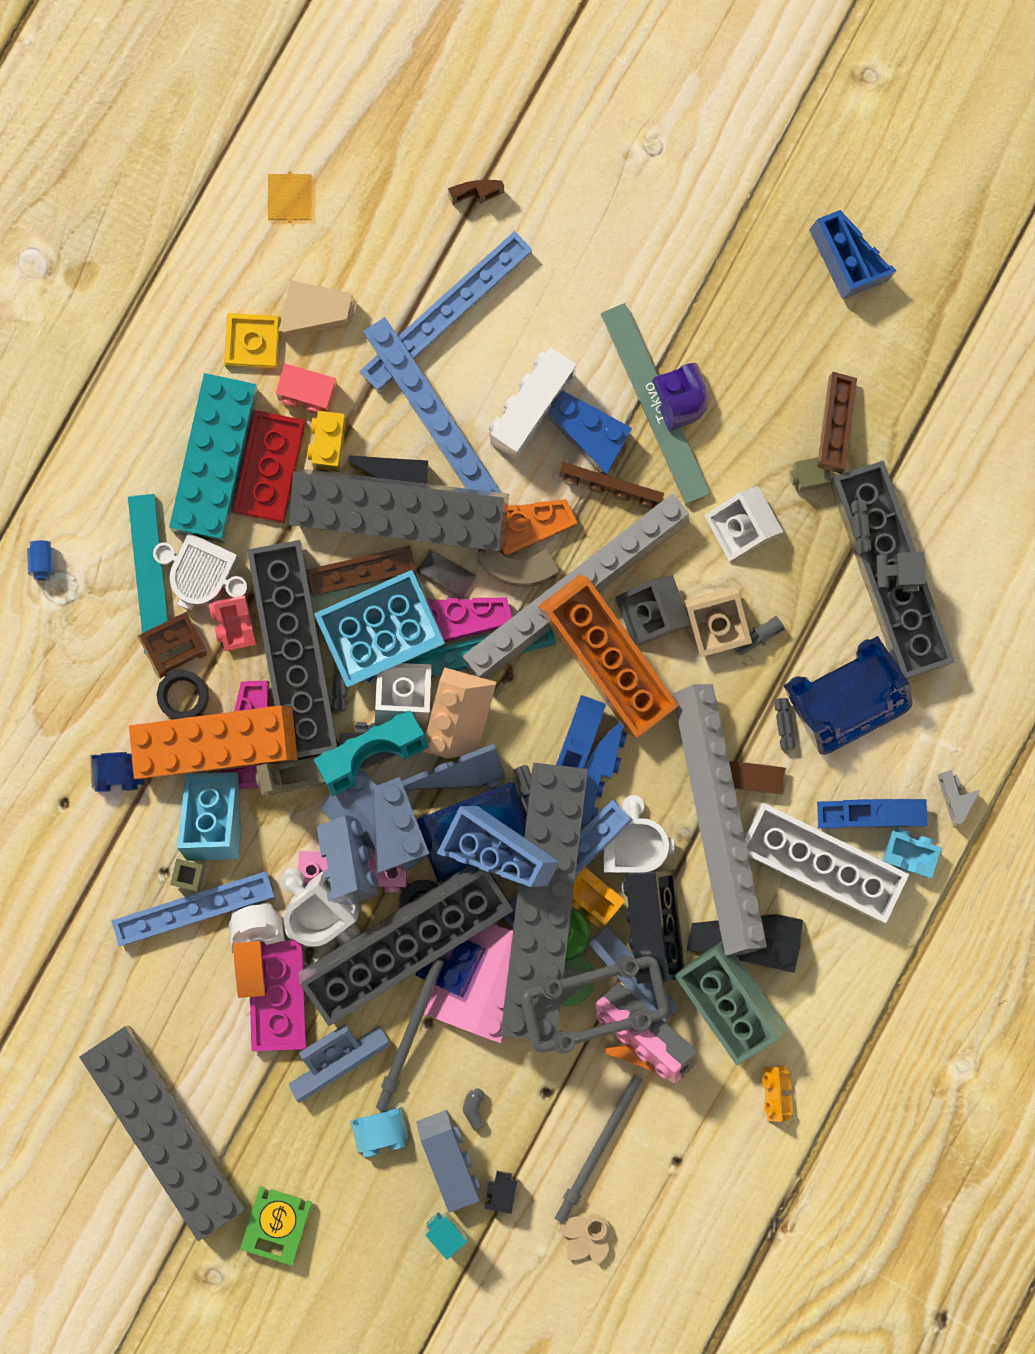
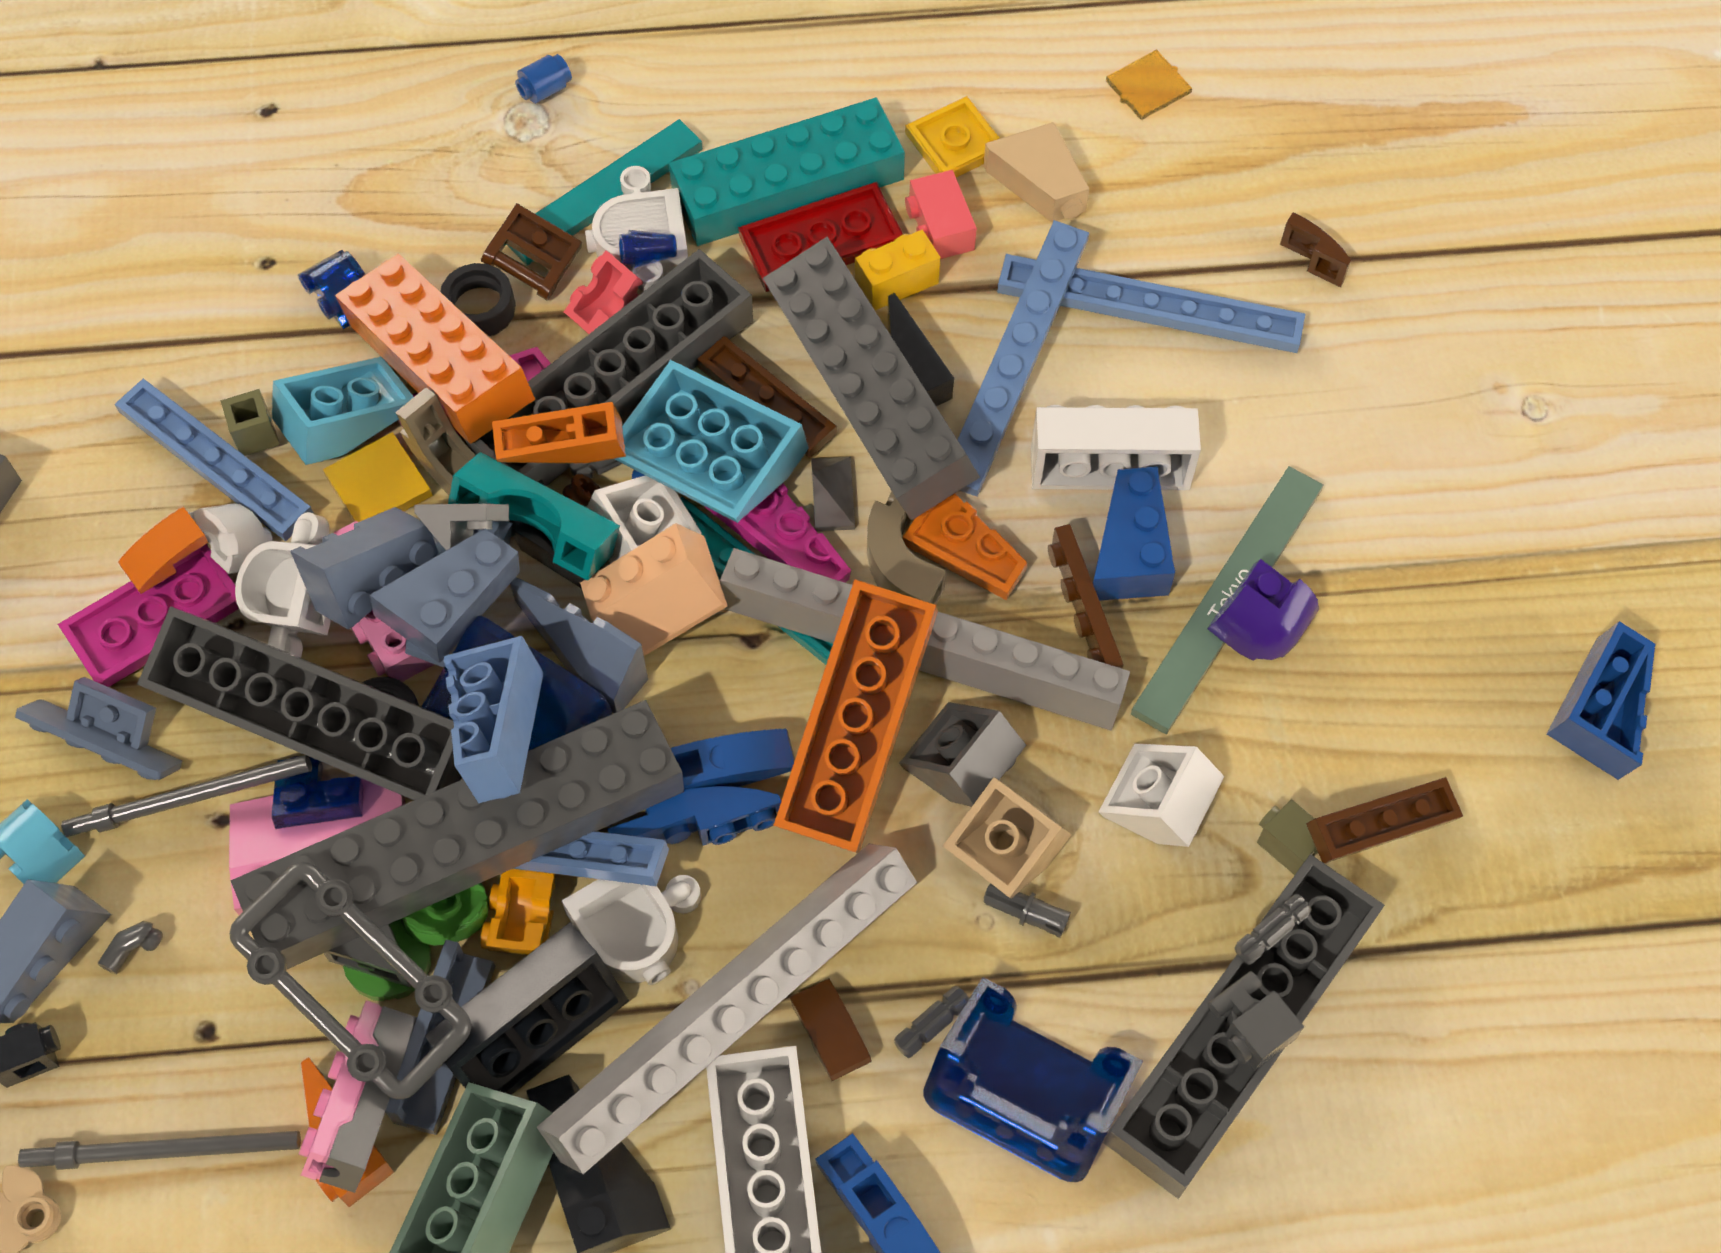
camera: 60 degrees right, 20 degrees down
none -> yellow tile [323,432,433,522]
none -> light grey slope [415,504,509,551]
none -> orange slope [492,402,626,463]
none -> reddish brown bush [562,474,600,508]
none -> clear blue cone [619,230,677,268]

